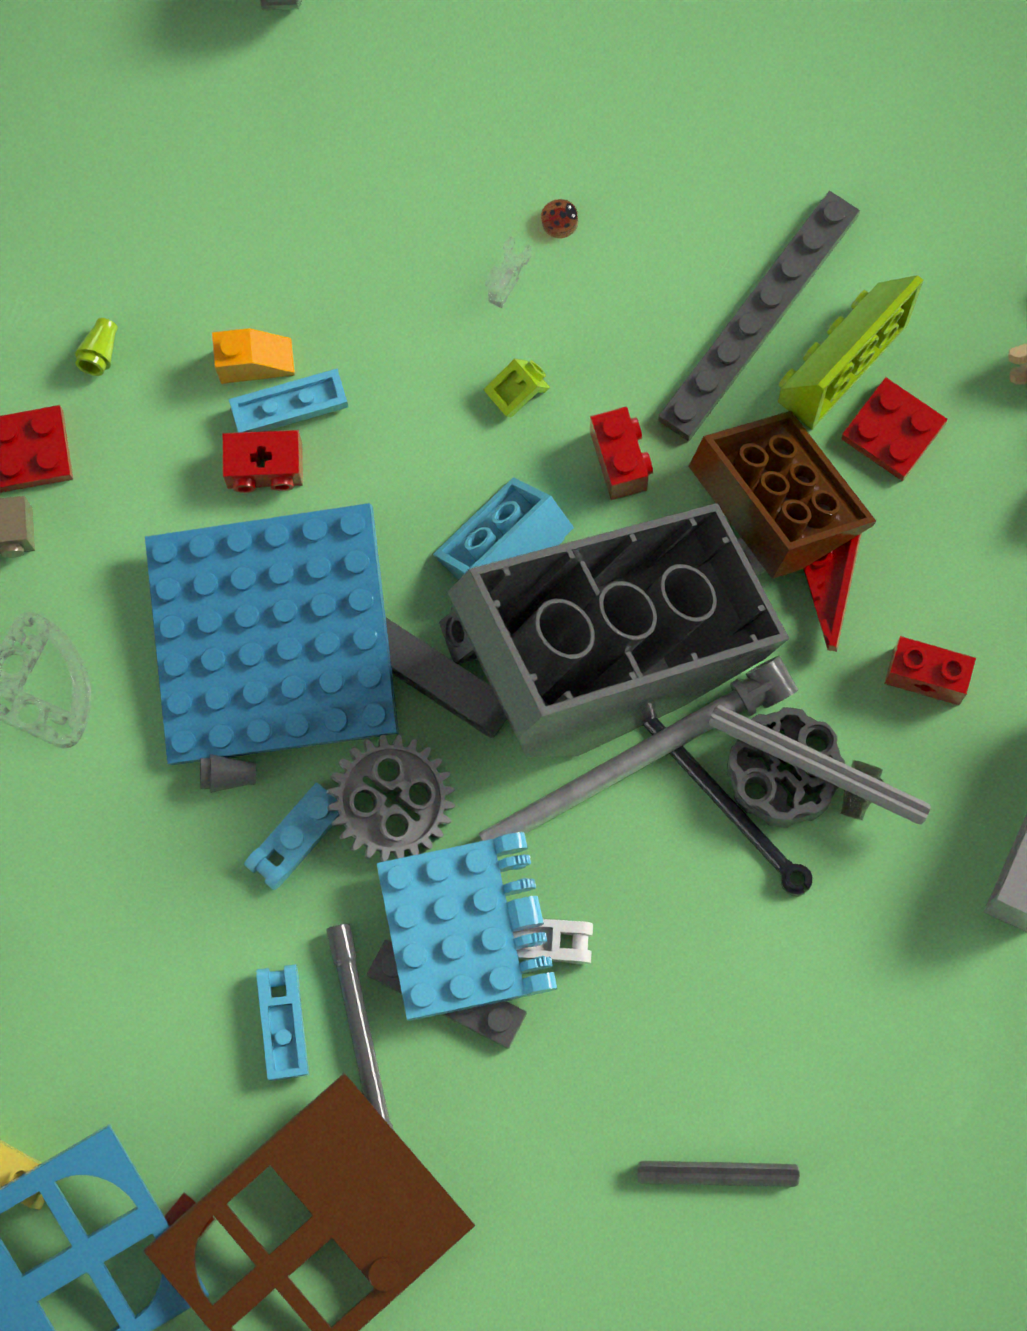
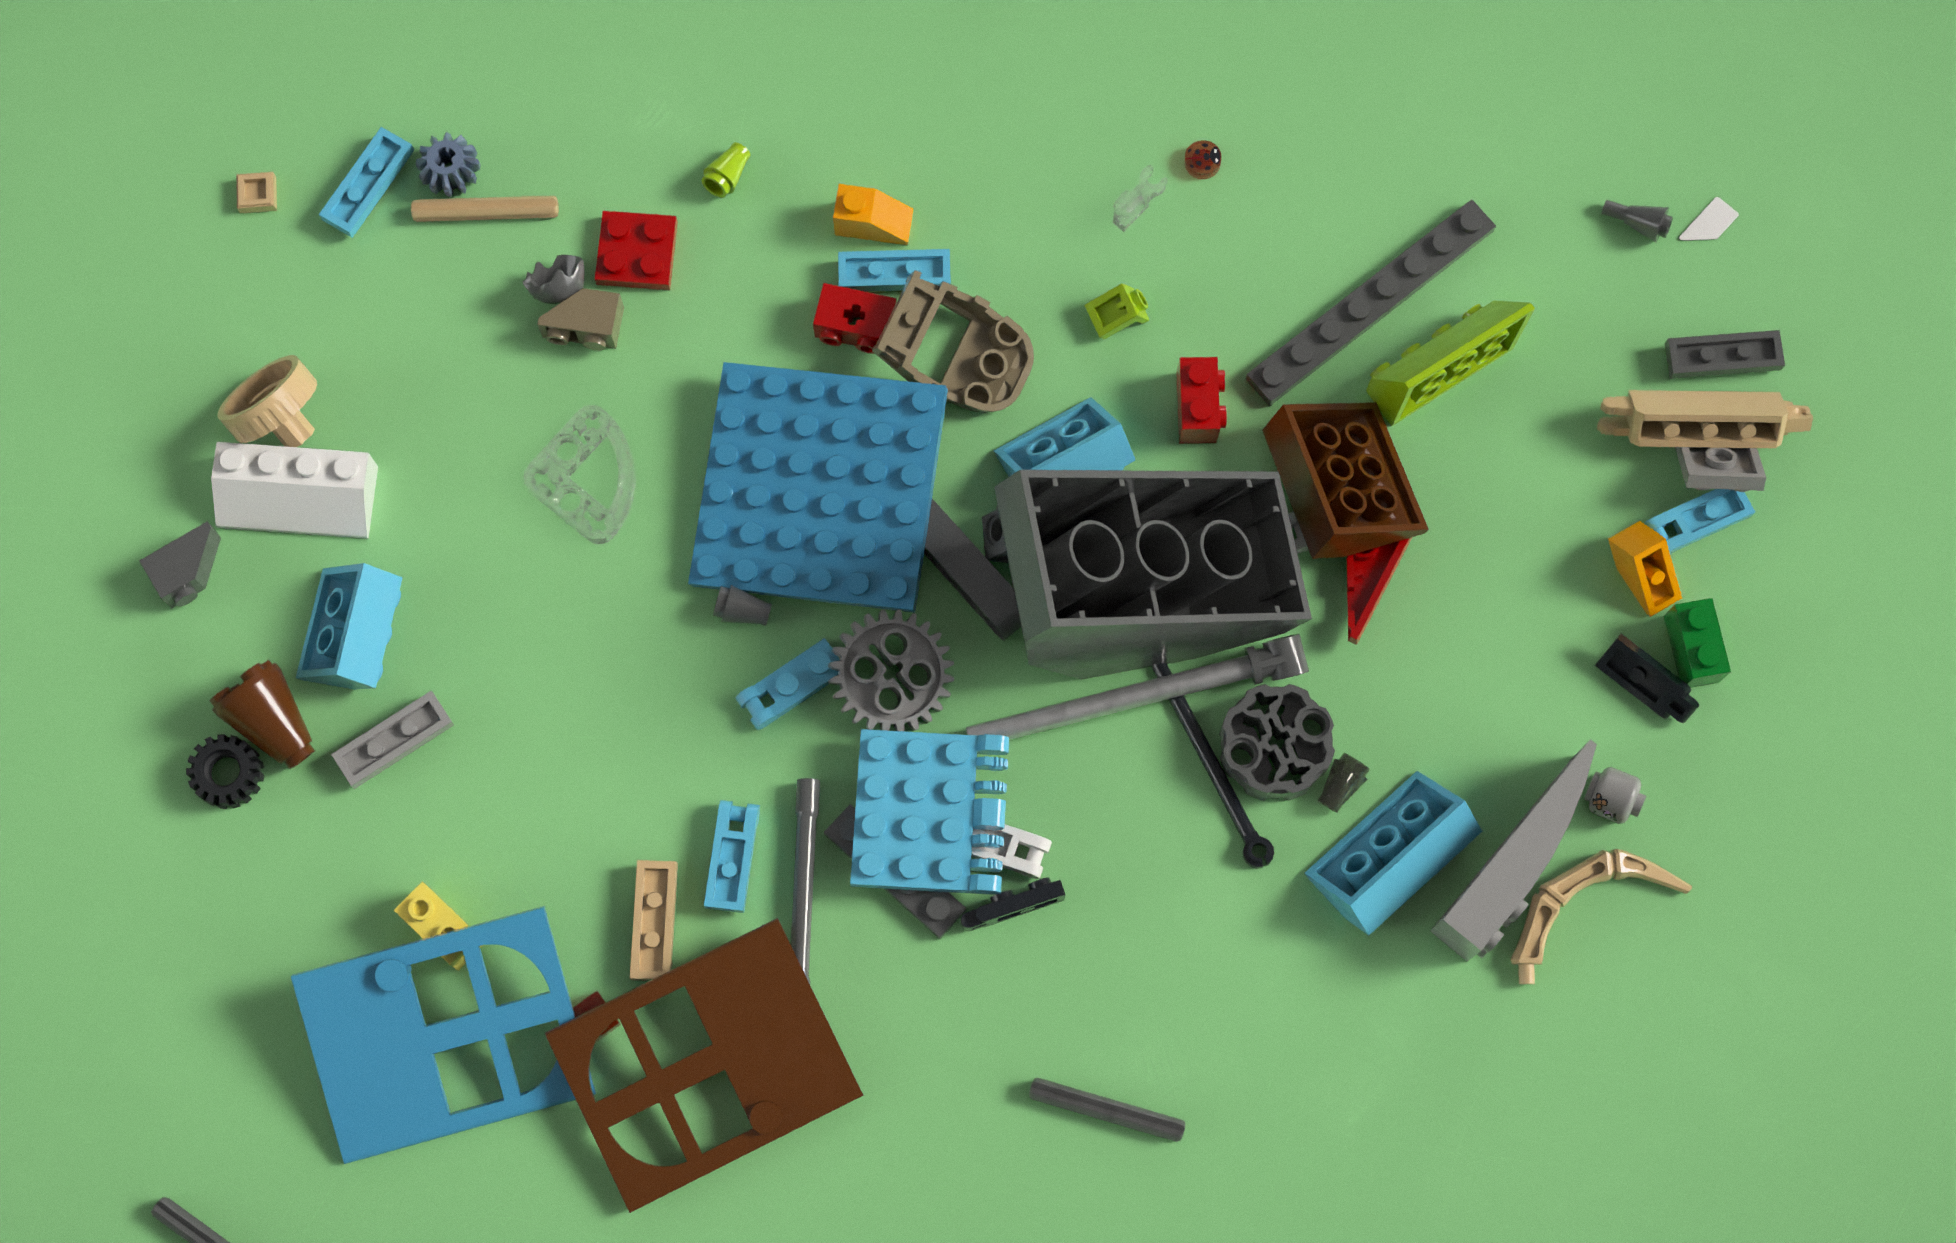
camera: 10 degrees right, 0 degrees up
light grey axle [709,705,931,825] -> none
red plate [841,377,948,481] -> none
red brick [884,636,976,705] -> none
none -> tan plate [630,860,678,981]
none -> dark tan slope [872,270,1034,413]
none -> black hinge [961,877,1066,931]
none -> medium azure slope [1305,771,1483,936]
none -> dark grey cone [1602,200,1673,243]

